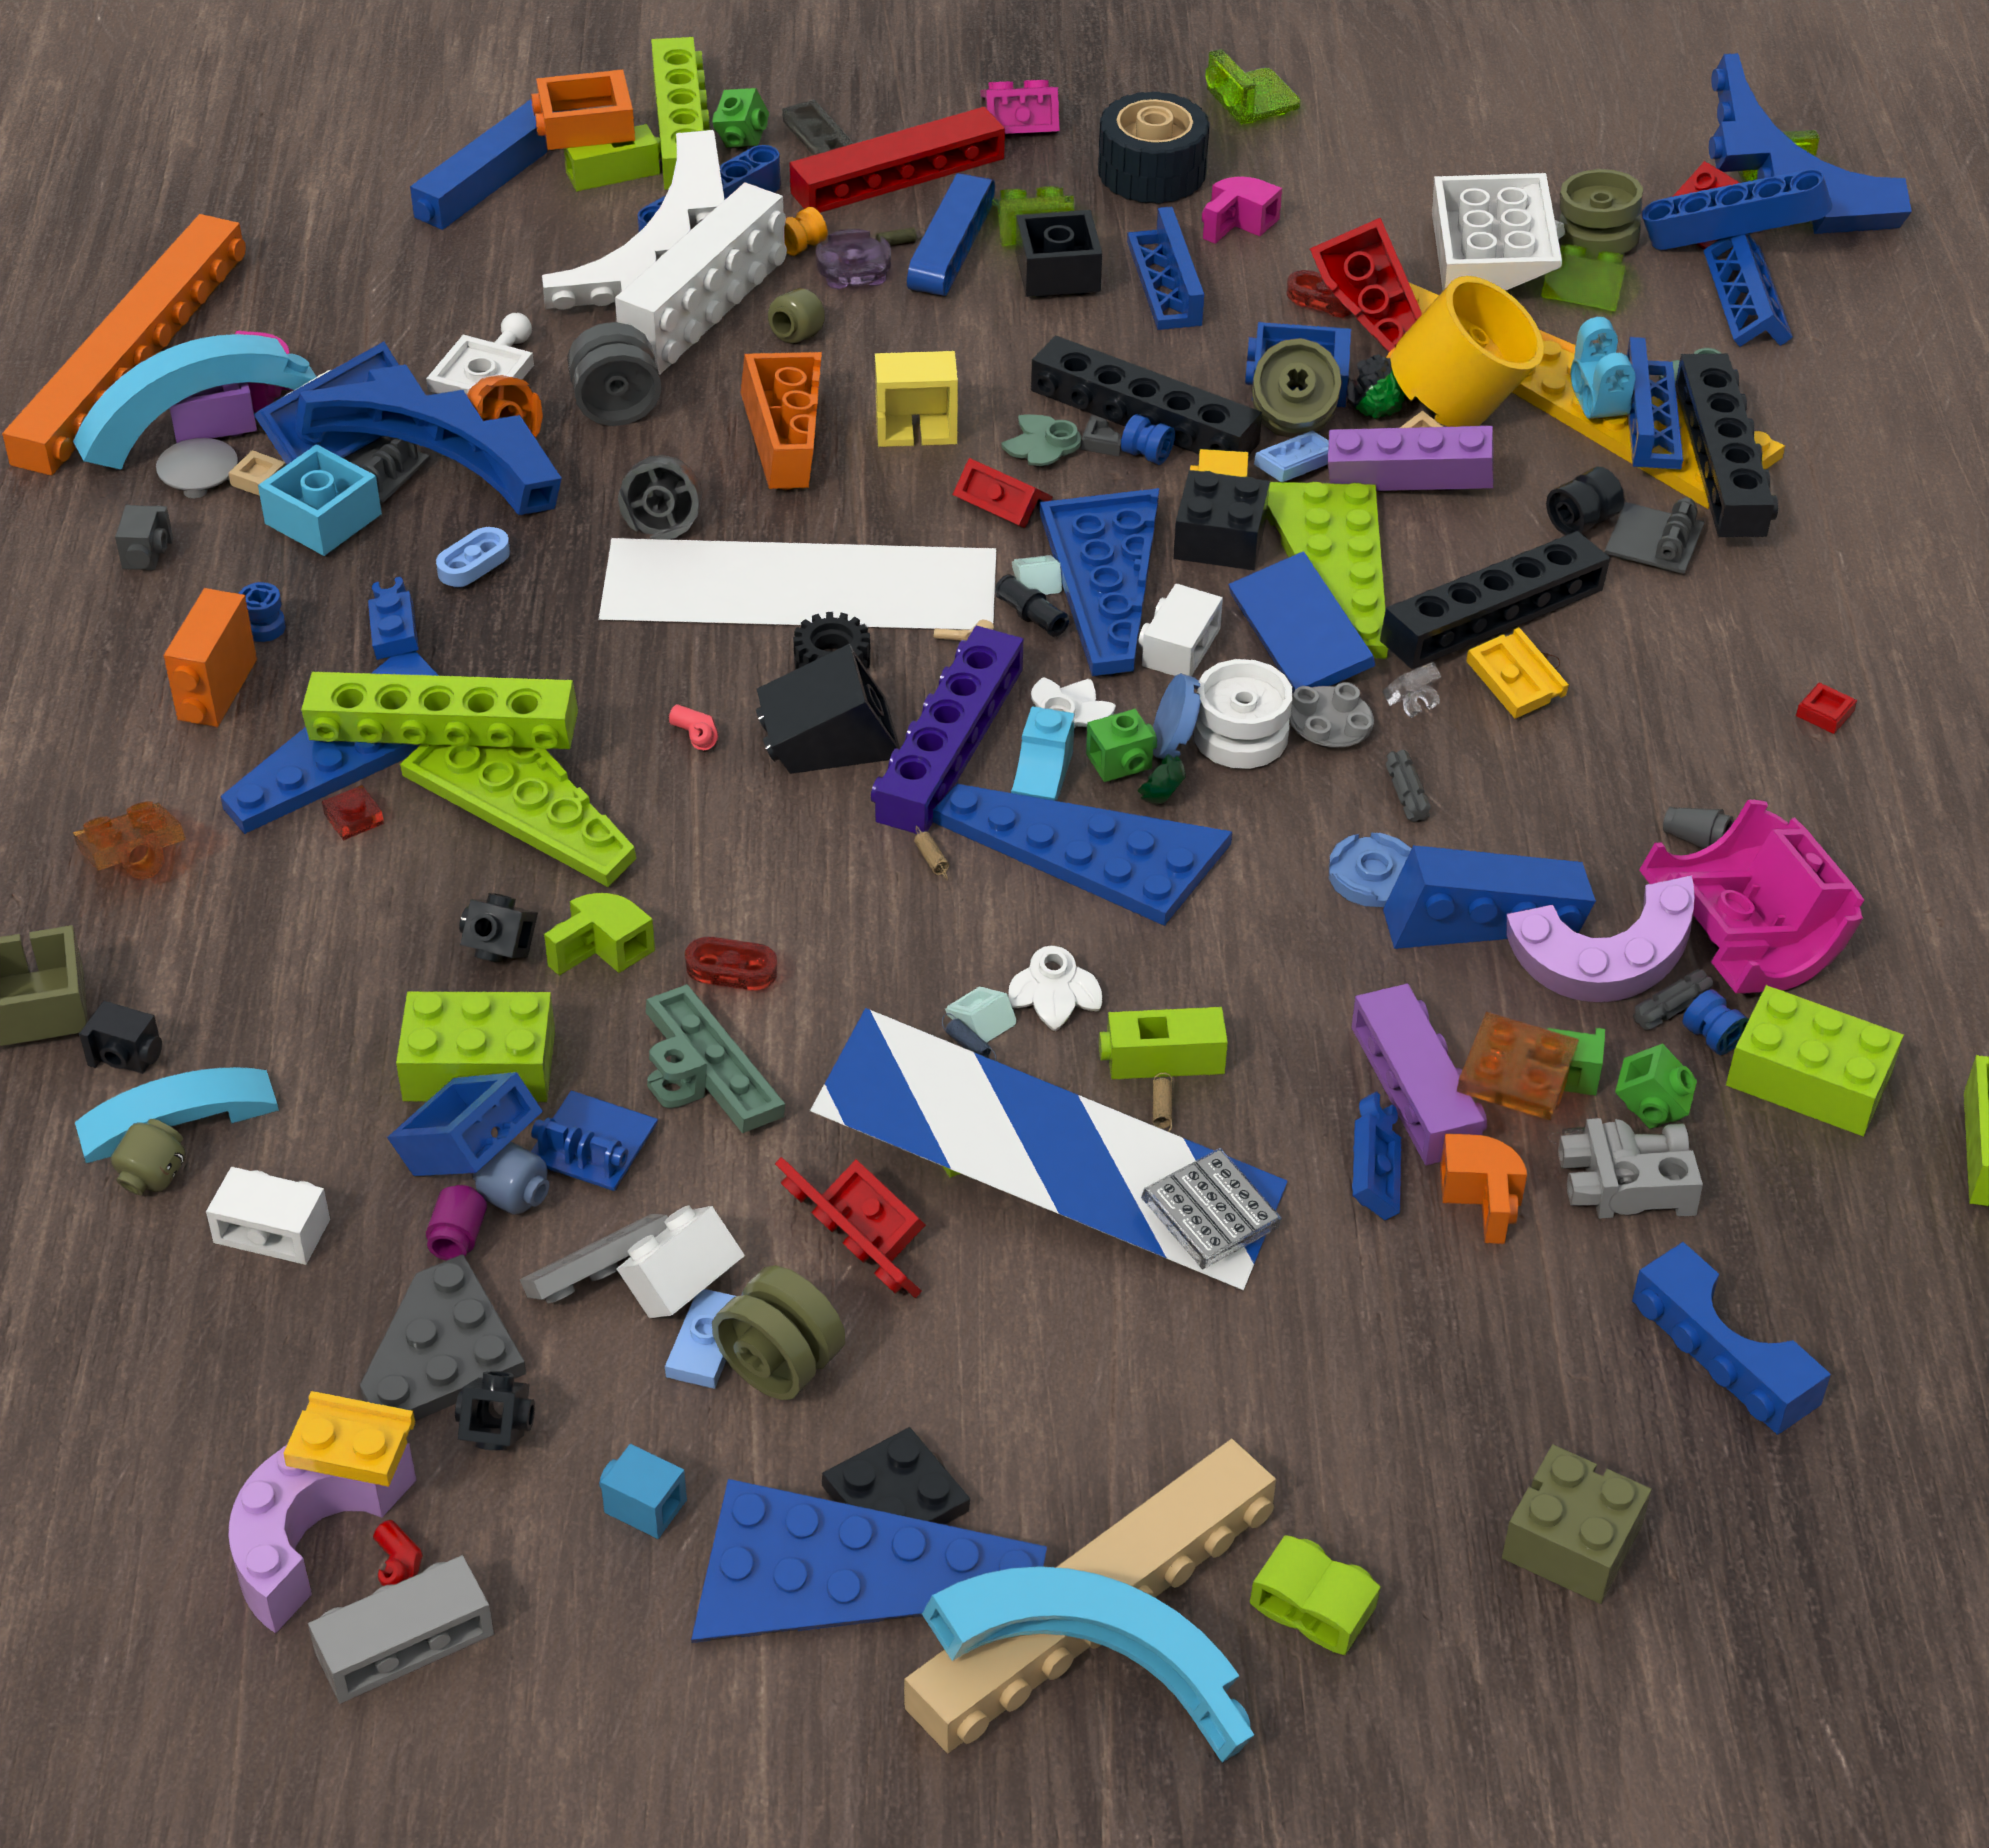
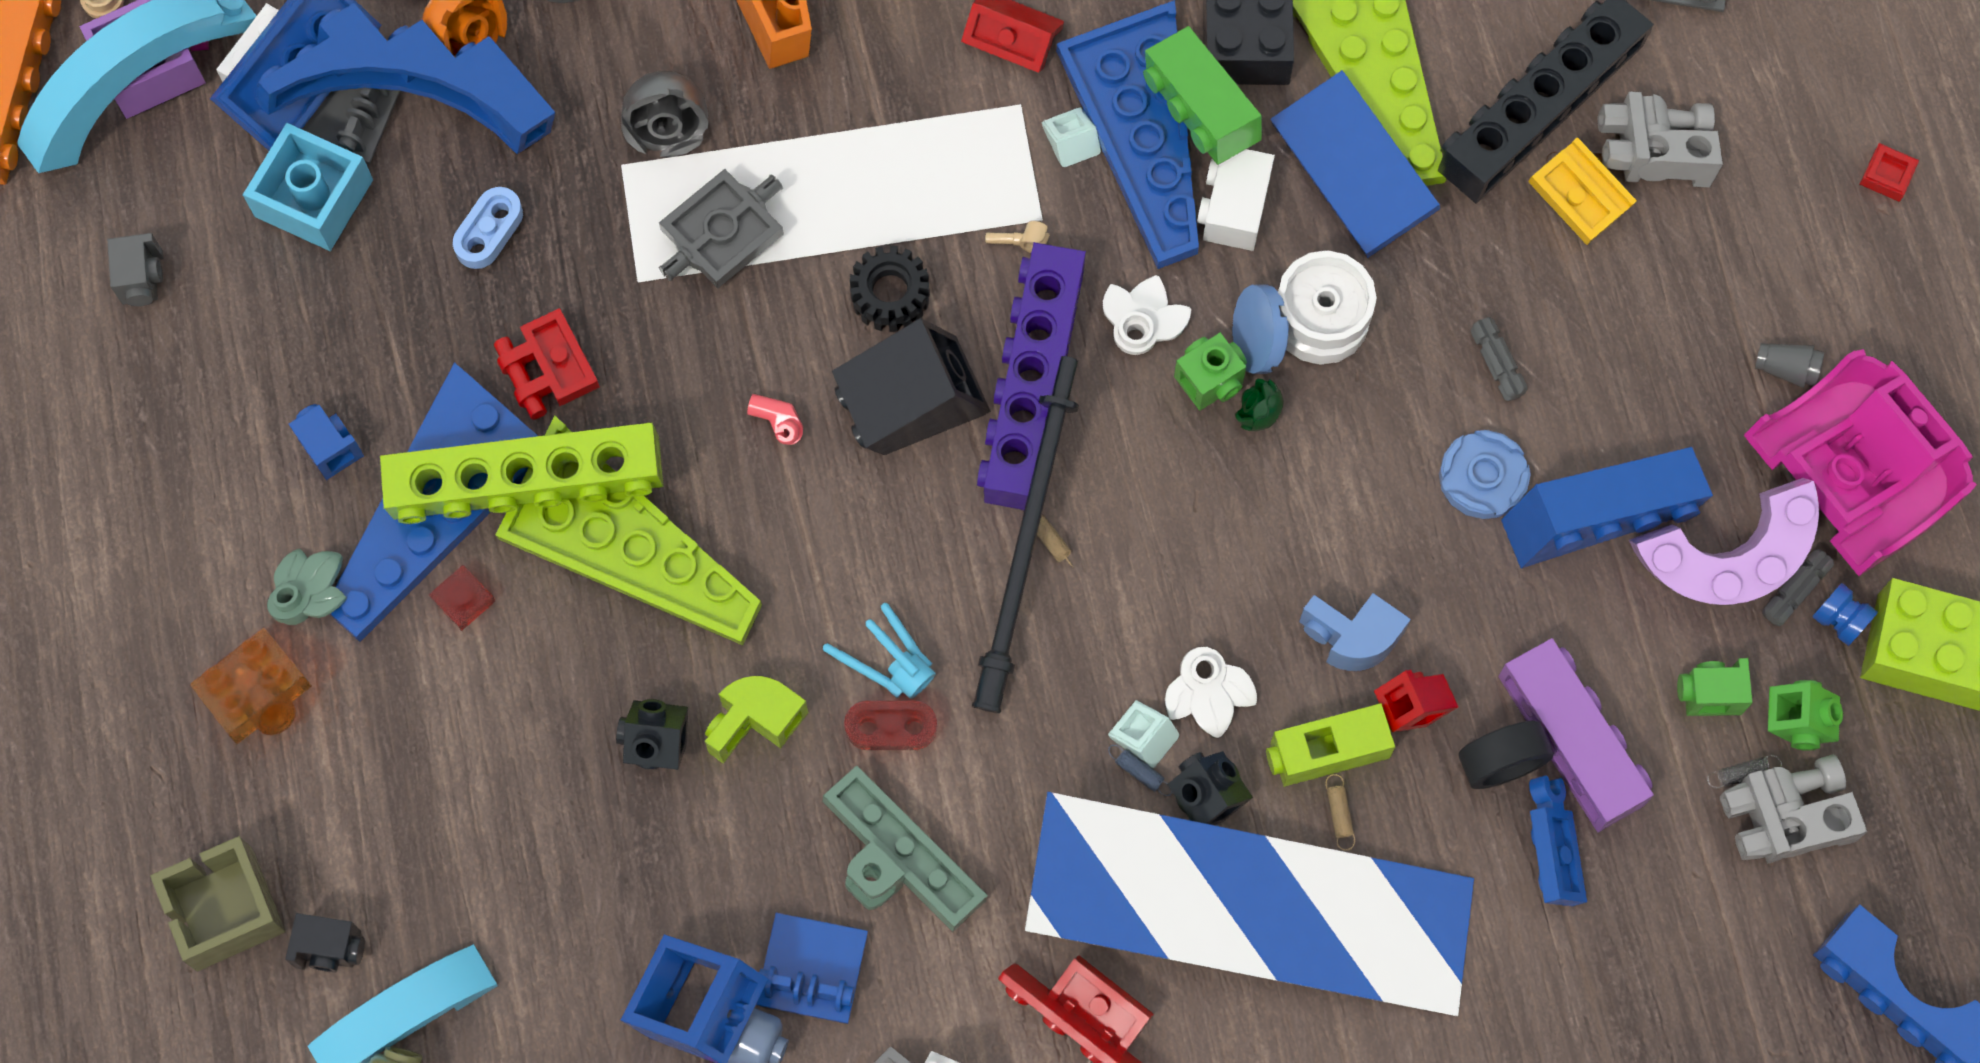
camera: 10 degrees left, 25 degrees up
light grey dish [156,438,238,499] -> none
orange brick [163,588,257,727] -> none
tan plate [228,450,286,496] -> none
blue wheel [239,582,286,642] -> none
blue plate [368,577,419,660] -> none
lime brick [396,991,555,1102] -> none
blue wing [933,784,1232,926] -> none
black pin [995,574,1069,637] -> none
medium azure arch [1011,706,1075,801] -> none
tile [1141,1148,1282,1270] -> none
light grey dish [1289,682,1374,748] -> none
clear tile [1382,662,1441,718] -> none
orange brick [1440,1134,1527,1244] -> none
clear orange plate [1457,1011,1579,1121] -> none
none -> sand green plate [267,549,347,625]
none -> blue brick [289,404,364,480]
none -> red plate [493,308,600,420]
none -> dark grey plate [658,169,784,289]
none -> medium azure plant [823,603,936,699]
none -> black bar [972,356,1079,714]
none -> bright green brick [1143,26,1262,165]
none -> black brick [1167,751,1253,825]
none -> medium blue brick [1299,593,1411,671]
none -> red brick [1374,670,1458,732]
none -> black tyre [1459,720,1554,789]
none -> light grey hips [1597,92,1723,188]

